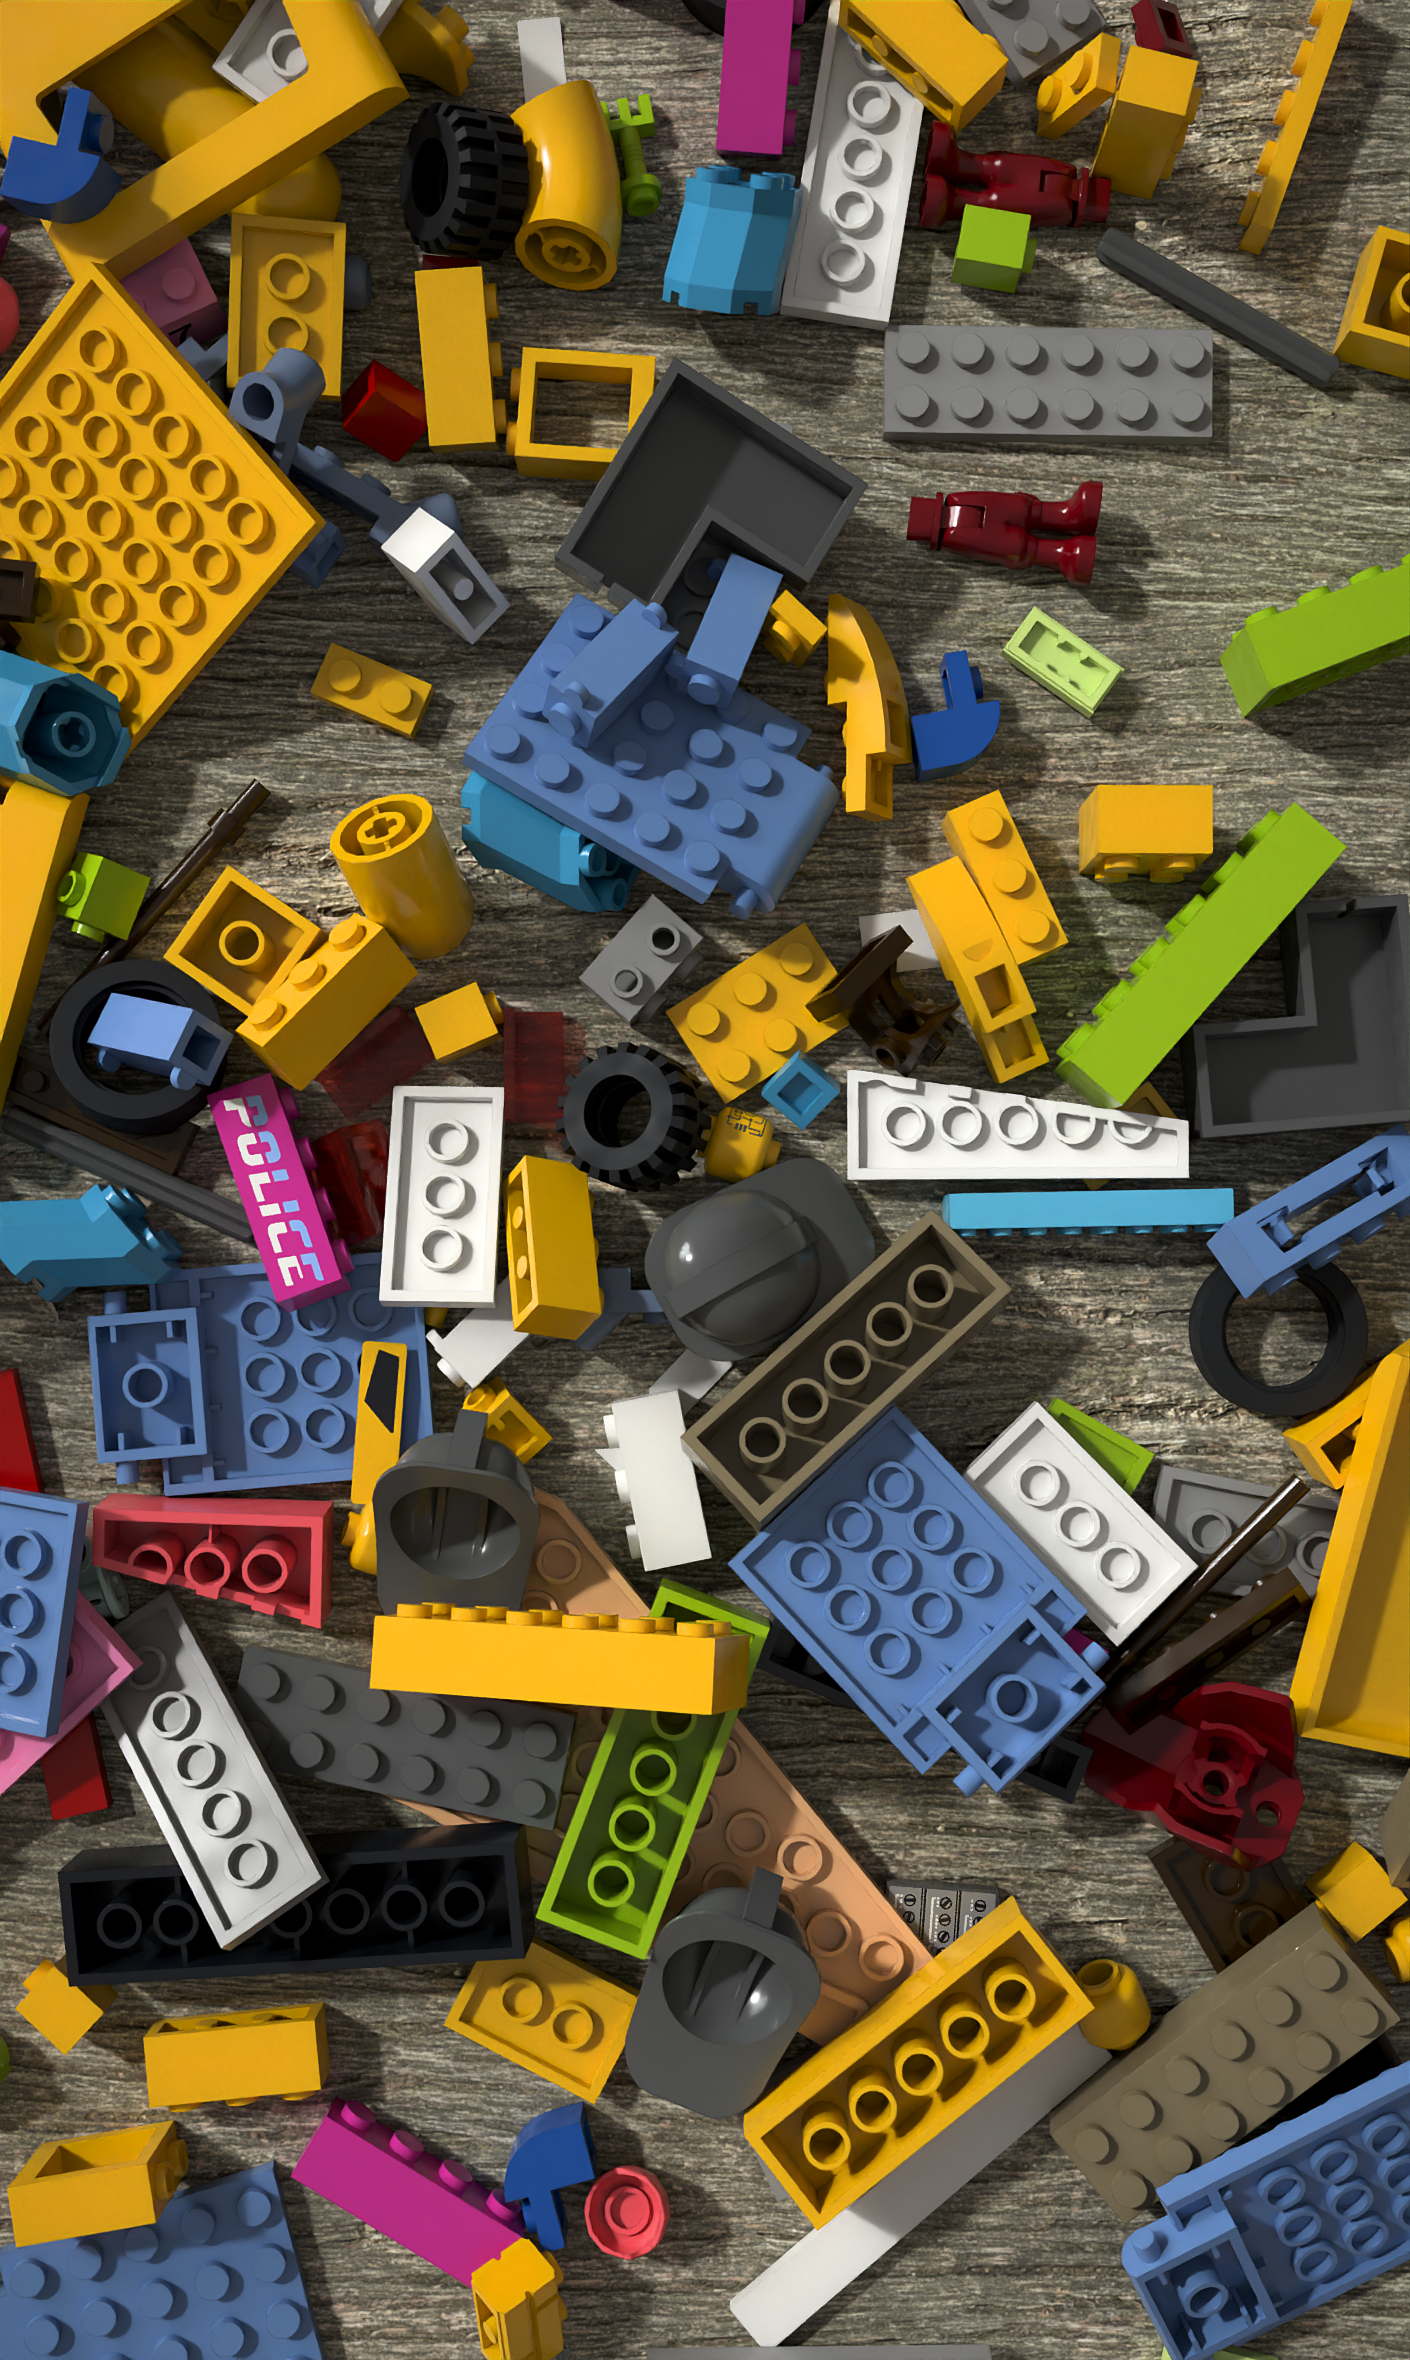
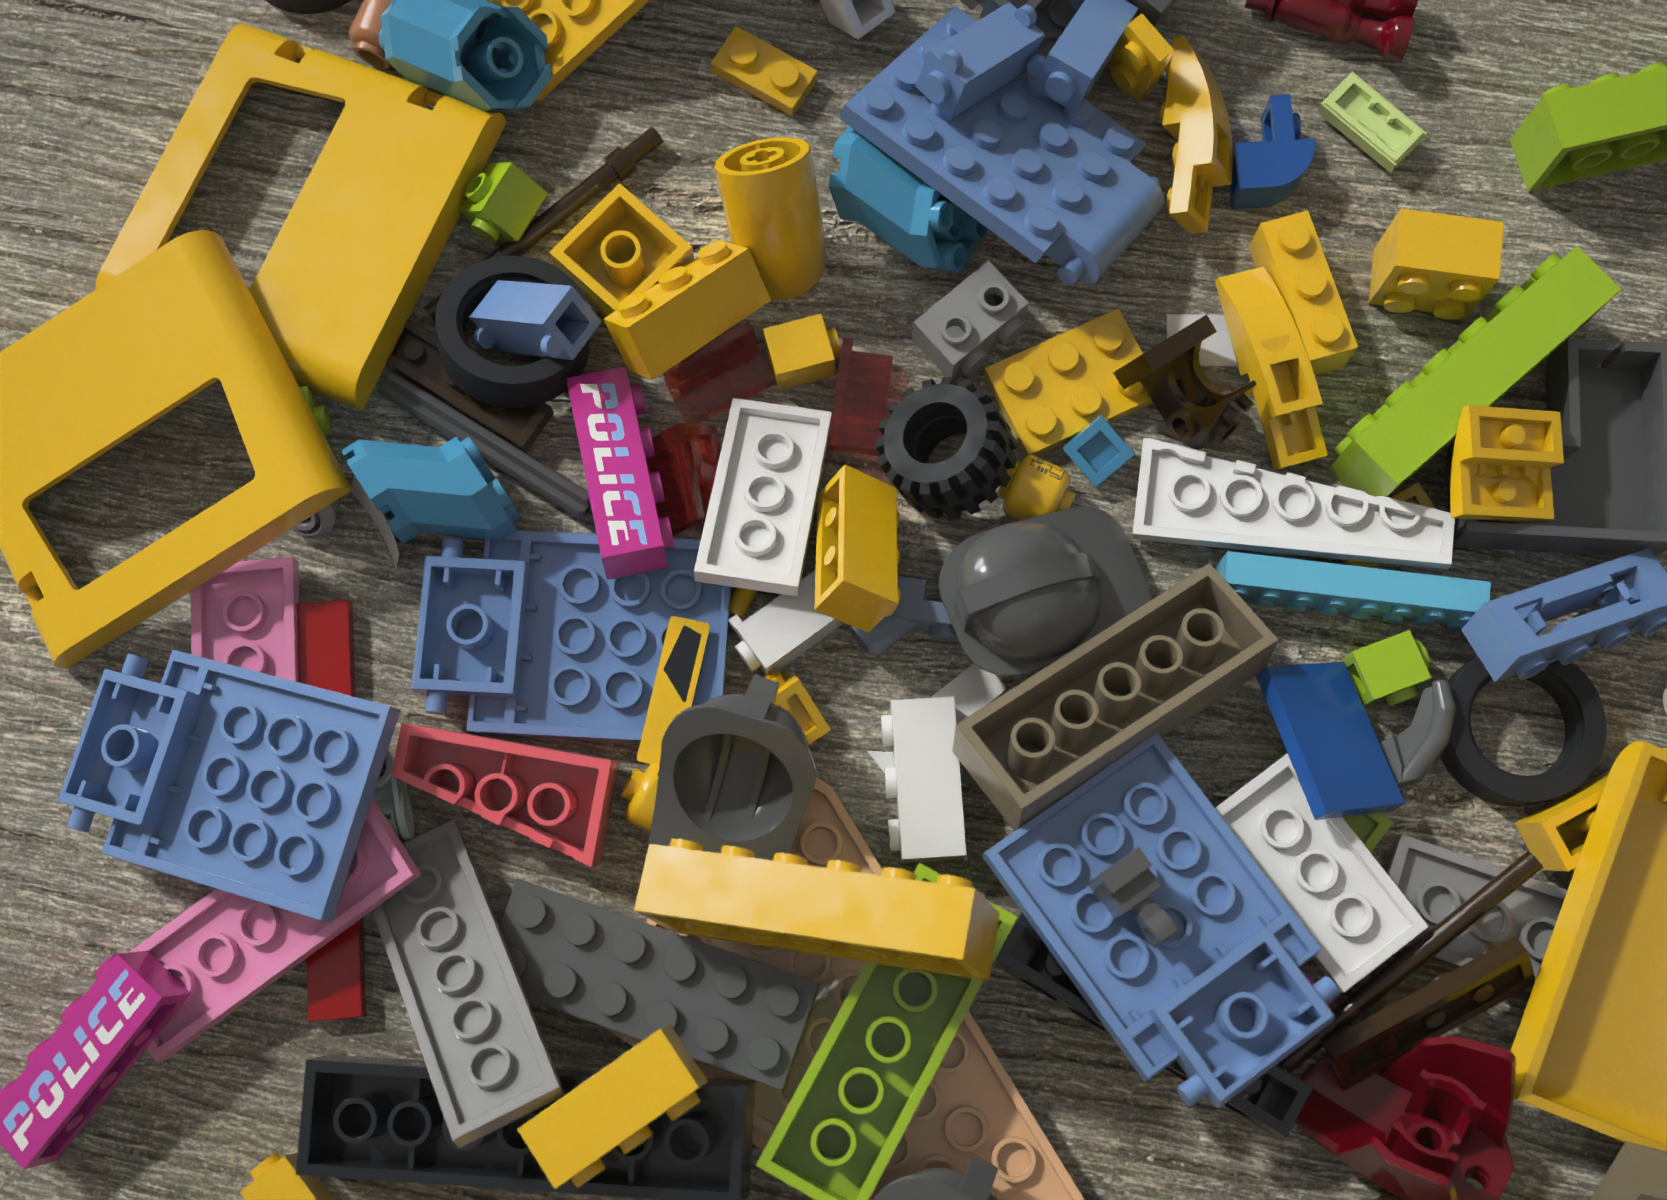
camera: 10 degrees right, 10 degrees down
none -> yellow brick [517,1025,708,1189]
none -> dark grey piece [1087,847,1179,948]
none -> blue tile [1256,662,1405,820]
none -> lime brick [1339,630,1432,707]
none -> dark grey piece [1379,680,1456,788]
none -> yellow slope [1450,405,1564,523]

